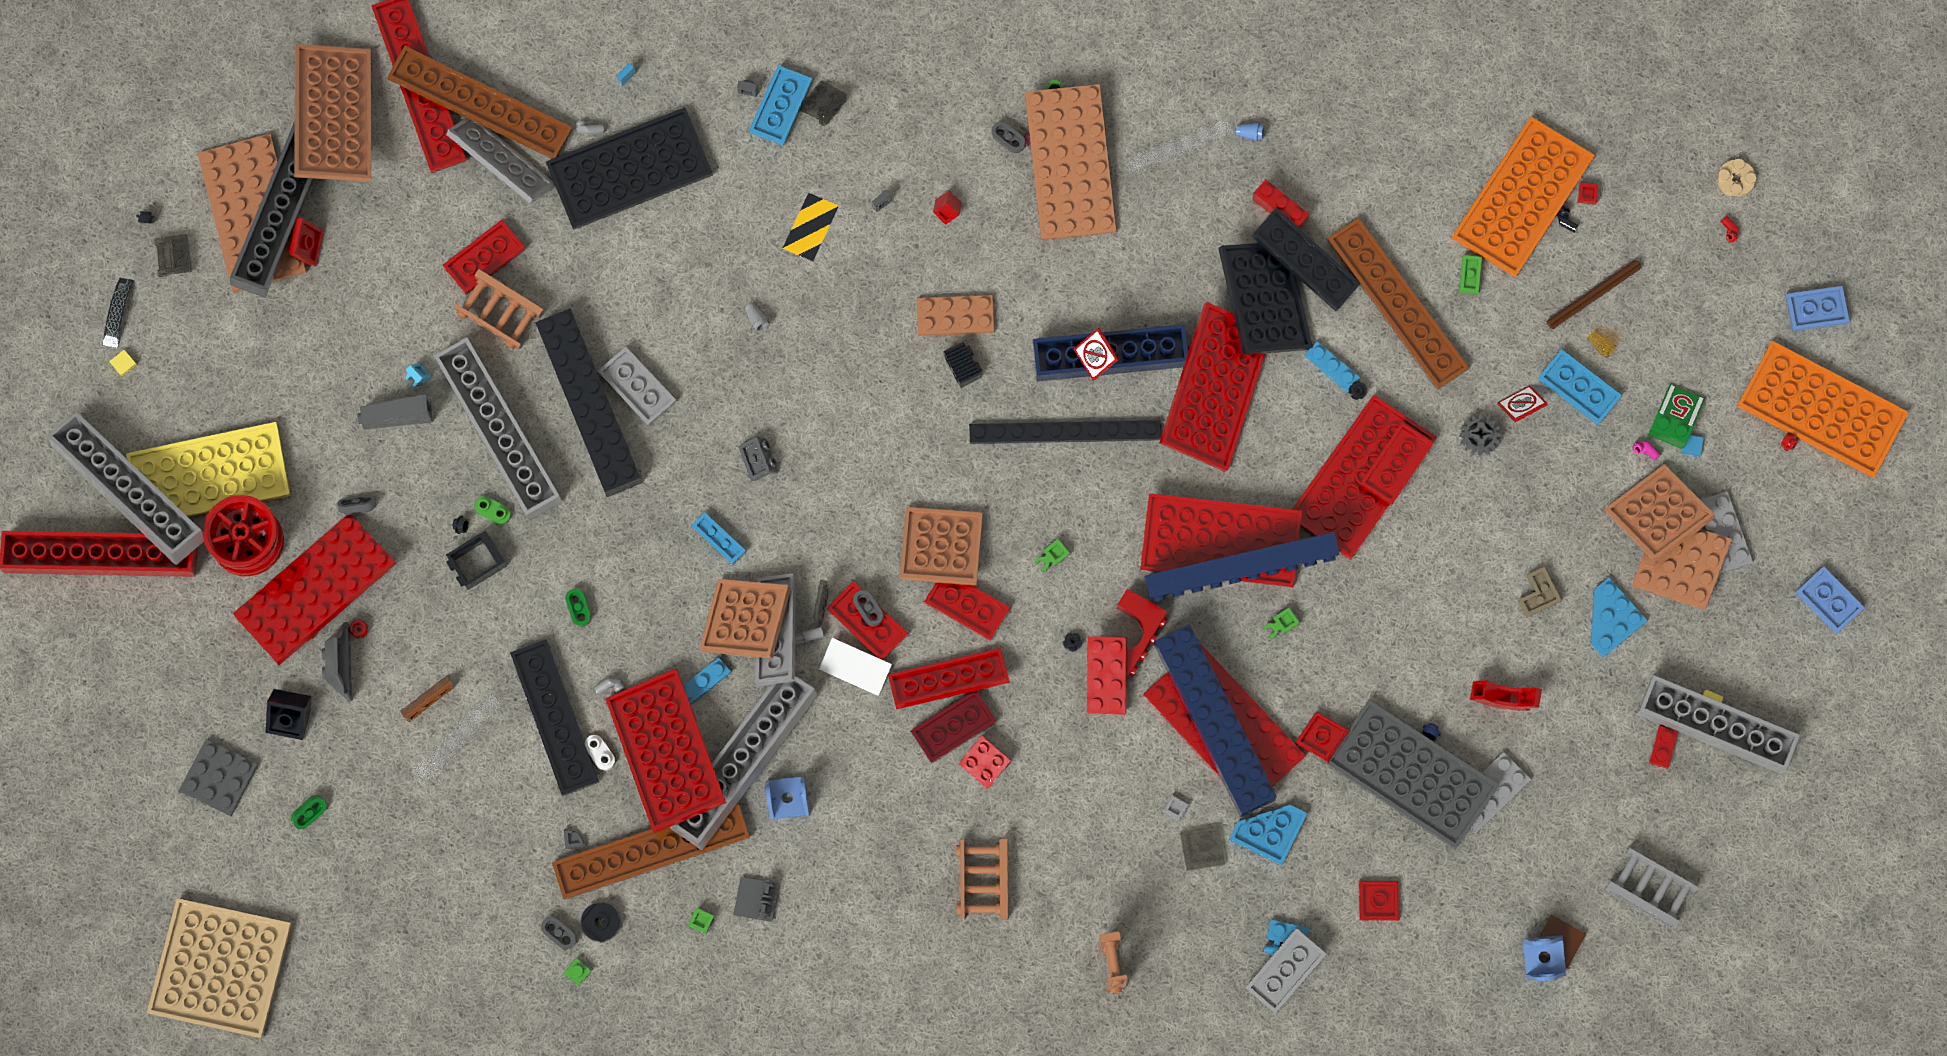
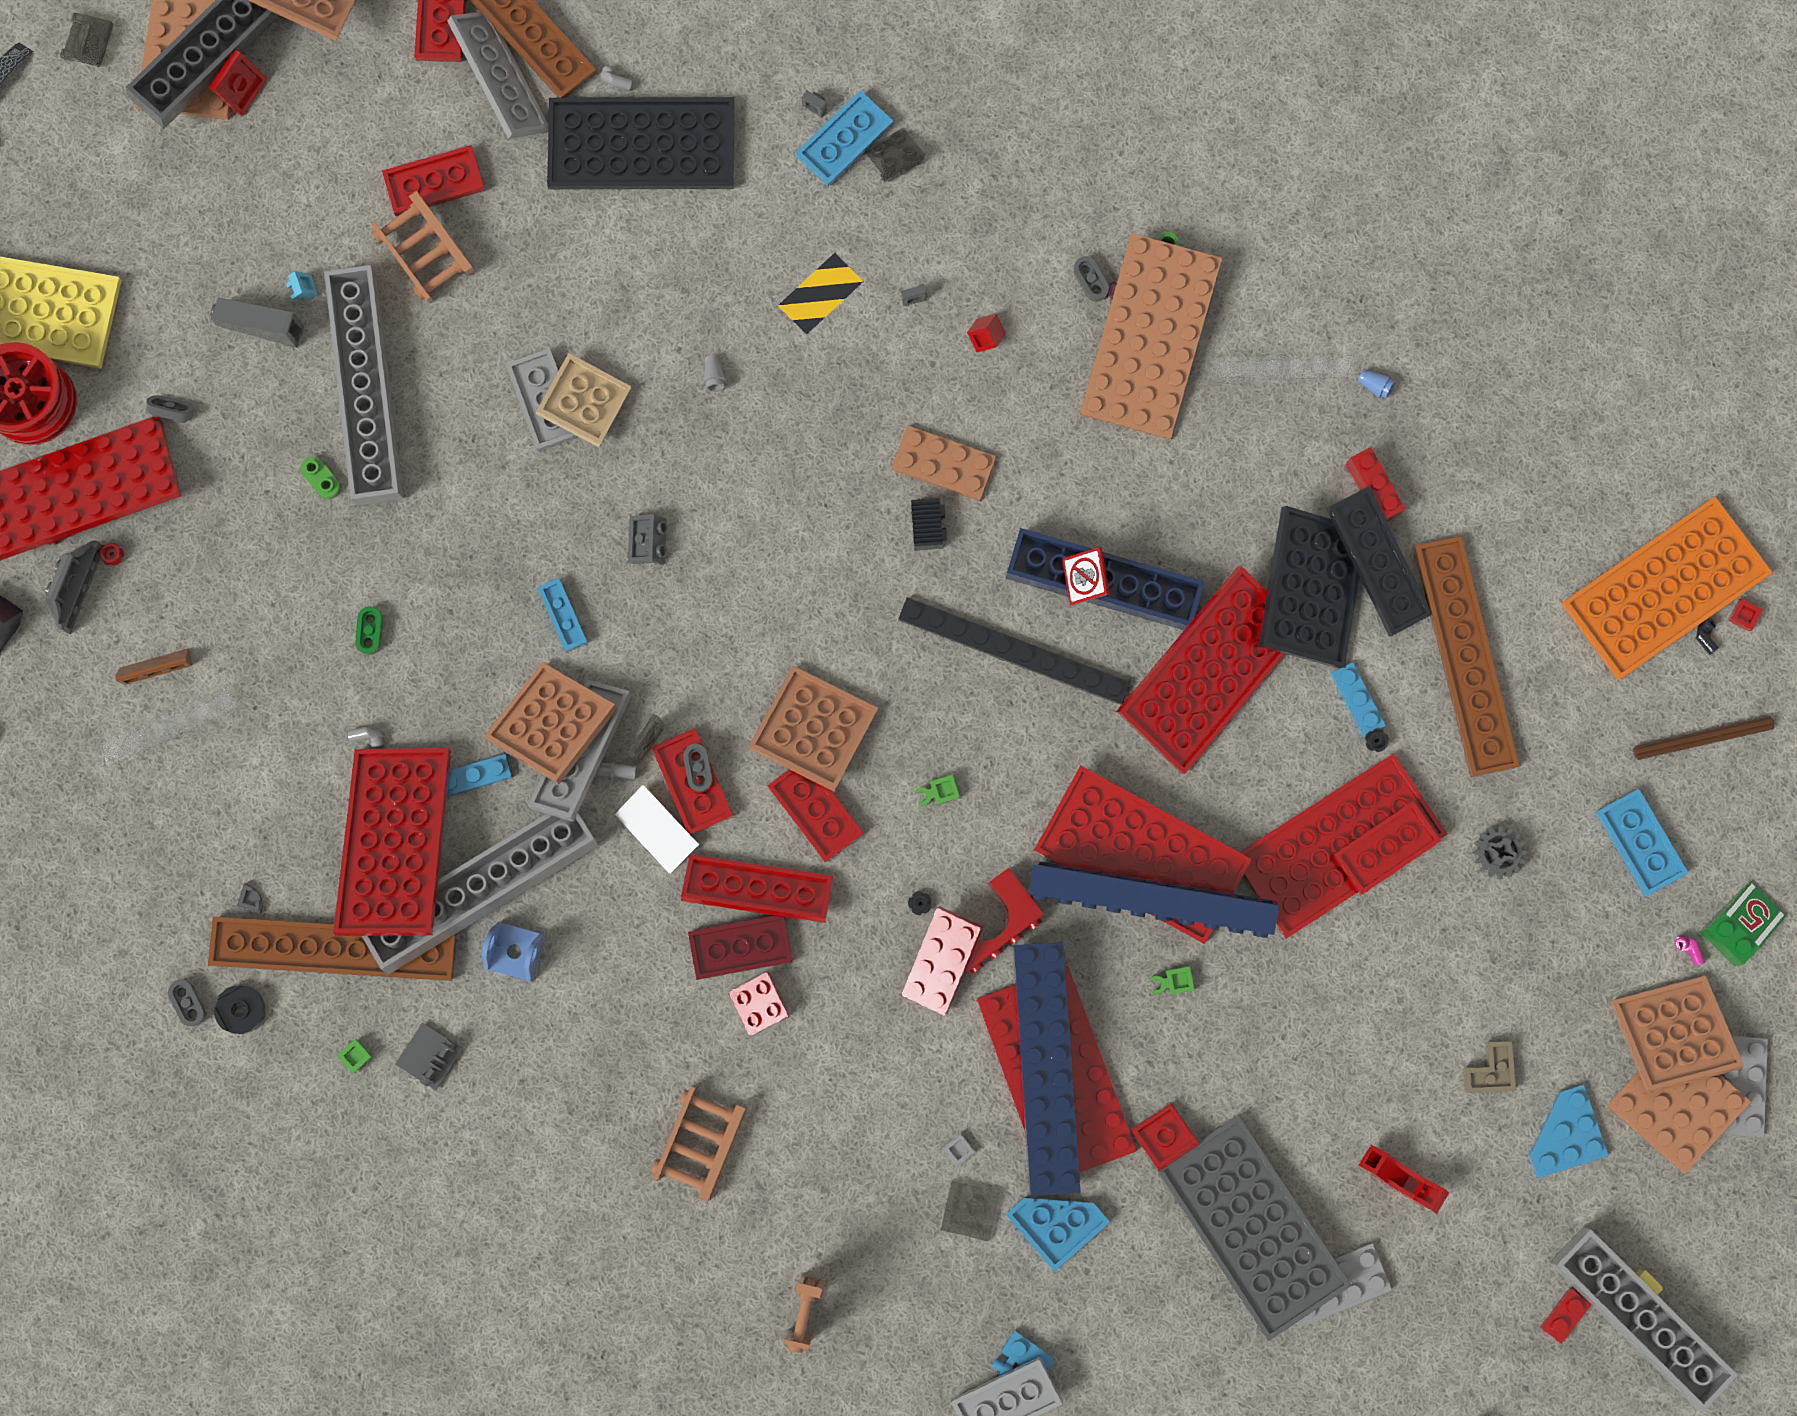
camera: 20 degrees right, 5 degrees up
black window [446,531,507,590] -> none
black plate [452,515,469,534] -> none
black plate [510,639,599,796] -> none
black brick [535,308,642,497] -> none
bright green plate [564,958,592,986] -> none
white plate [585,735,615,771] -> none
dark azure tile [617,63,636,86] -> none
red tile [1359,881,1399,921] -> none
dark blue plate [1422,723,1441,741] -> none
bright green plate [1459,255,1482,295] -> none
piece [1497,385,1548,422] -> none
clear yellow cone [1588,330,1616,357] -> none
dark azure tile [1681,435,1704,457] -> none
none -> tan plate [536,353,632,447]

